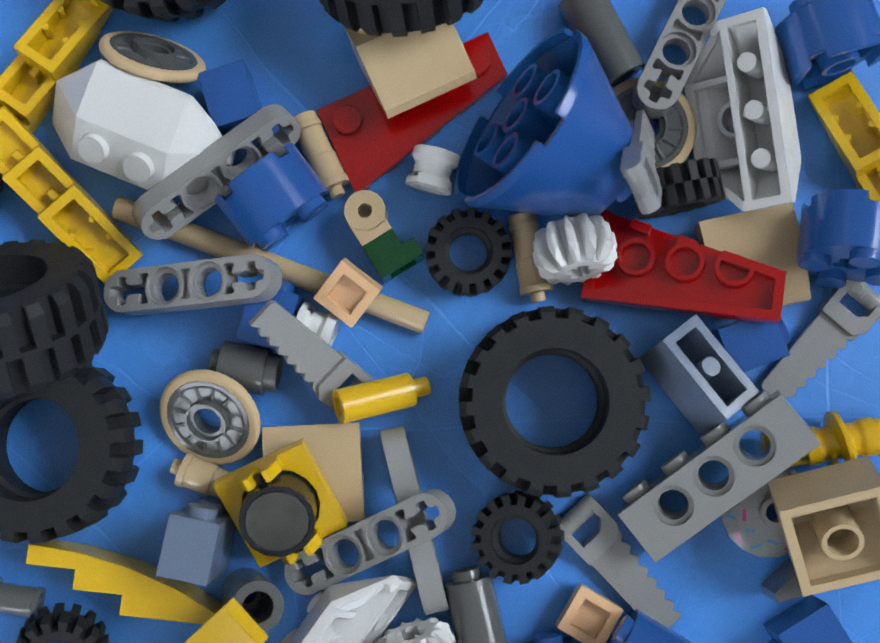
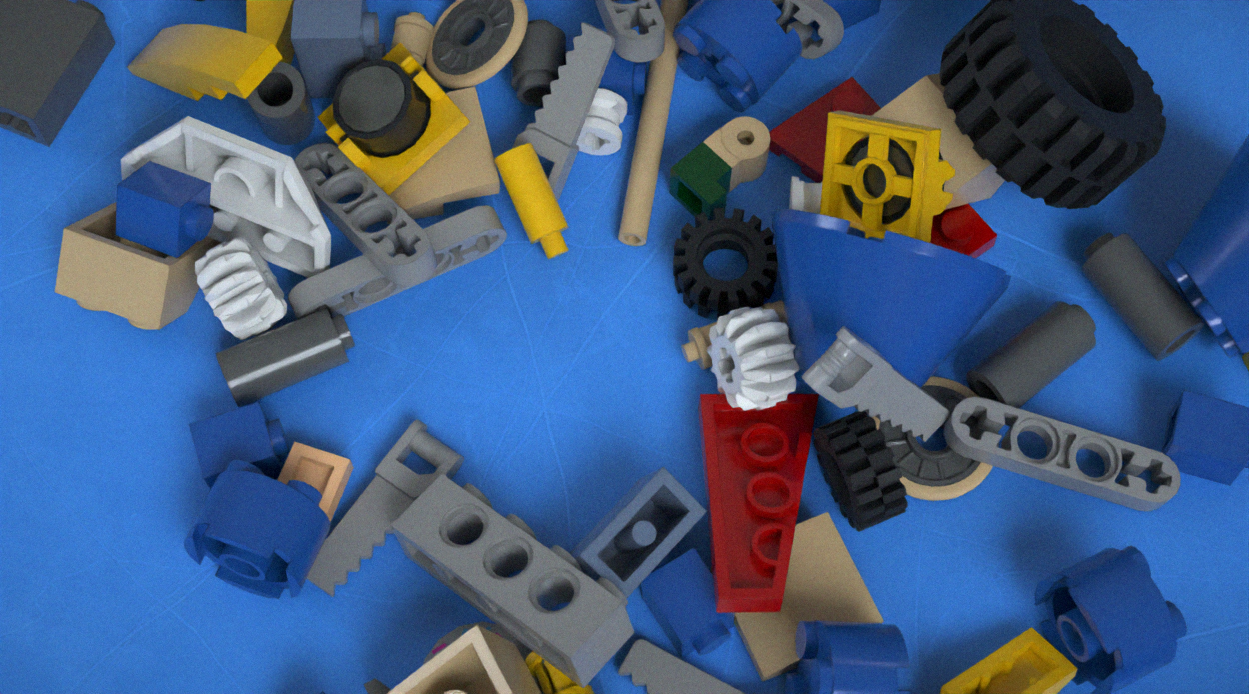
camera: 80 degrees right, 20 degrees down
tan piece [294,110,350,200] -> none
light nougat plate [313,258,383,328] -> none
black tyre [458,306,651,498] -> none
black tyre [471,490,564,585] -> none
white wedge [684,7,802,212] -> none
none -> yellow piece [820,111,955,243]

